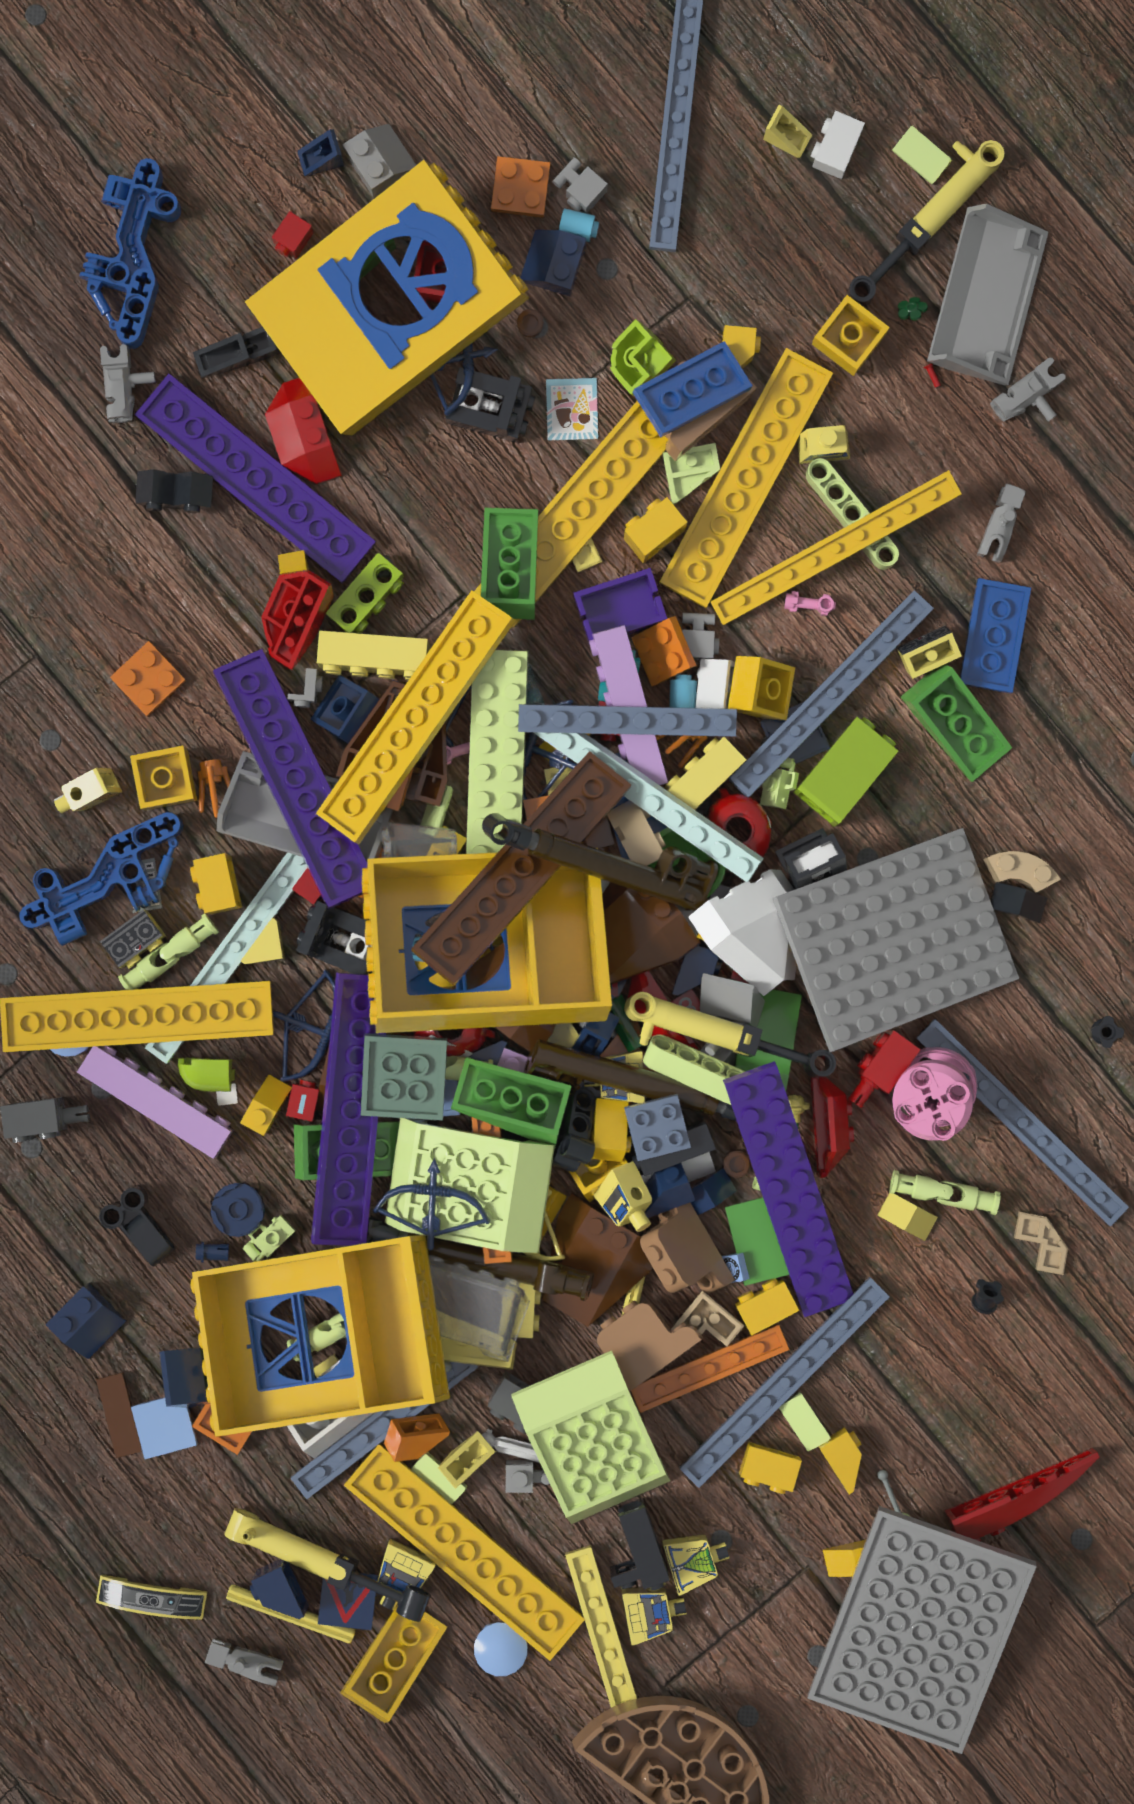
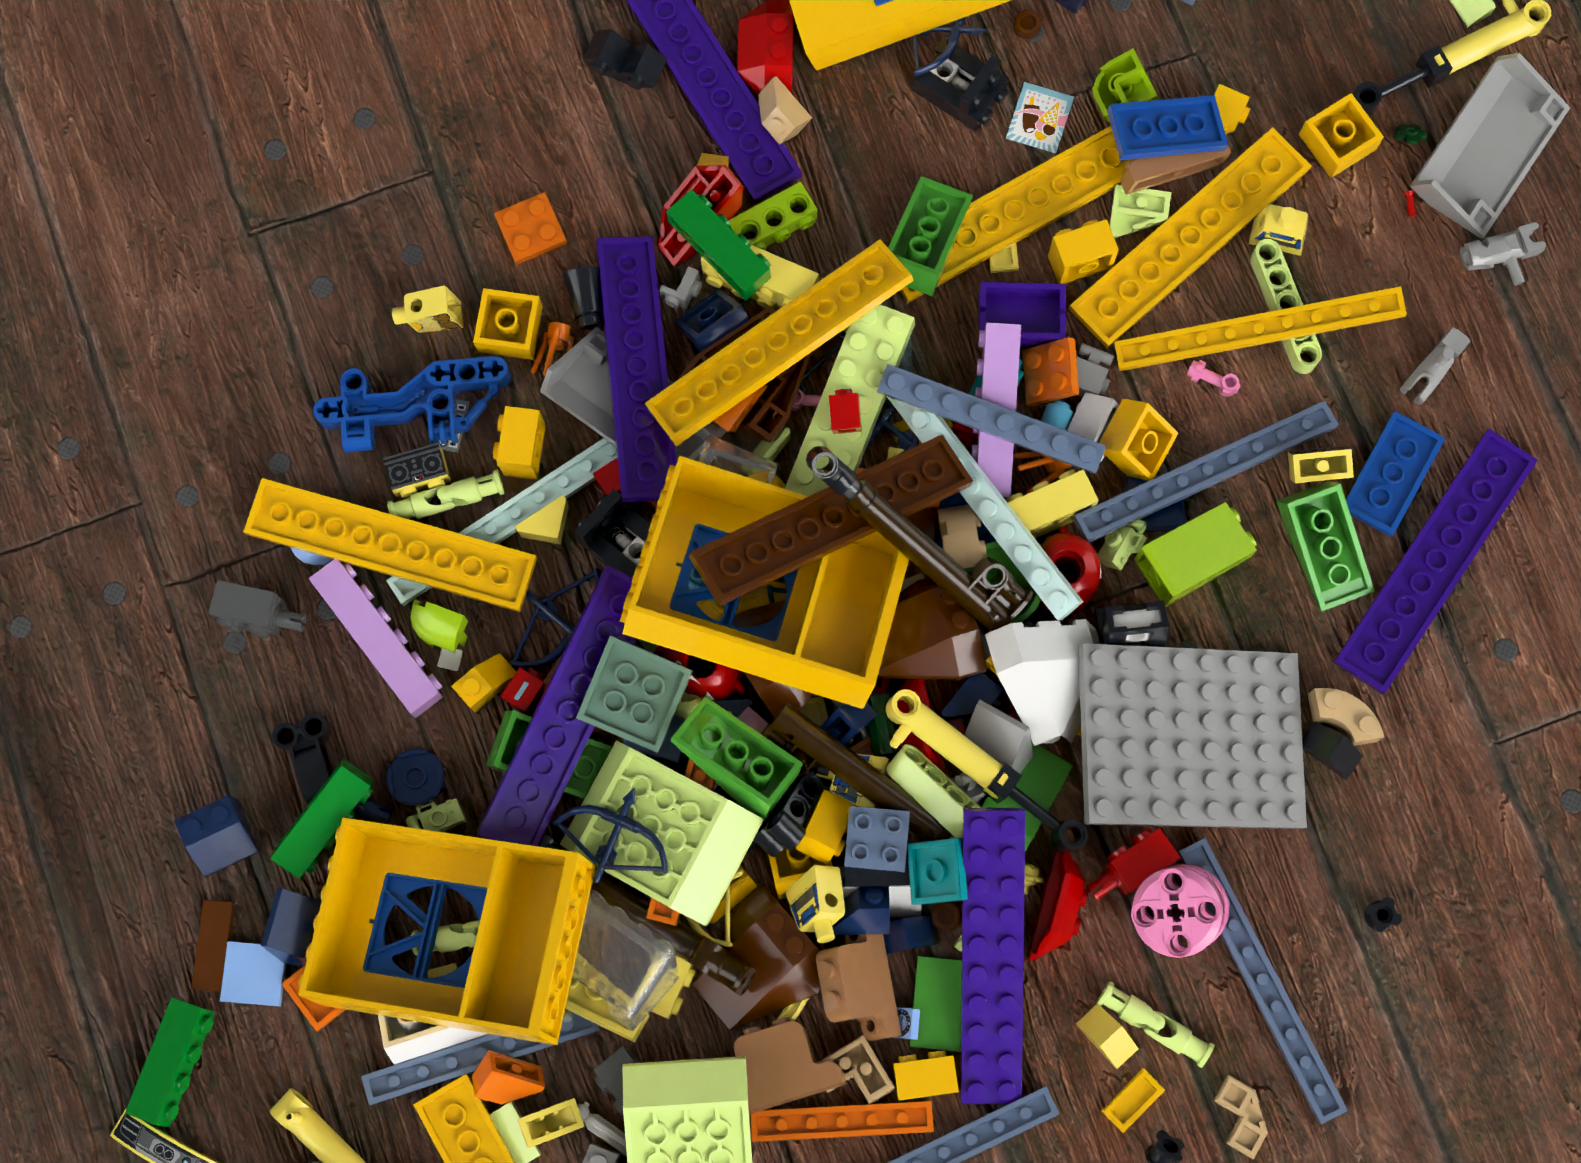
camera: 25 degrees right, 10 degrees down
none -> green brick [125,997,215,1127]
none -> green brick [270,758,373,879]
none -> black plant [562,266,604,330]
none -> green brick [666,189,771,301]
none -> tan slope [758,76,812,145]
none -> red brick [829,389,862,434]
none -> teal tile [907,838,968,905]
none -> yellow tile [1101,1068,1165,1133]
none -> dark purple plate [1333,428,1537,695]

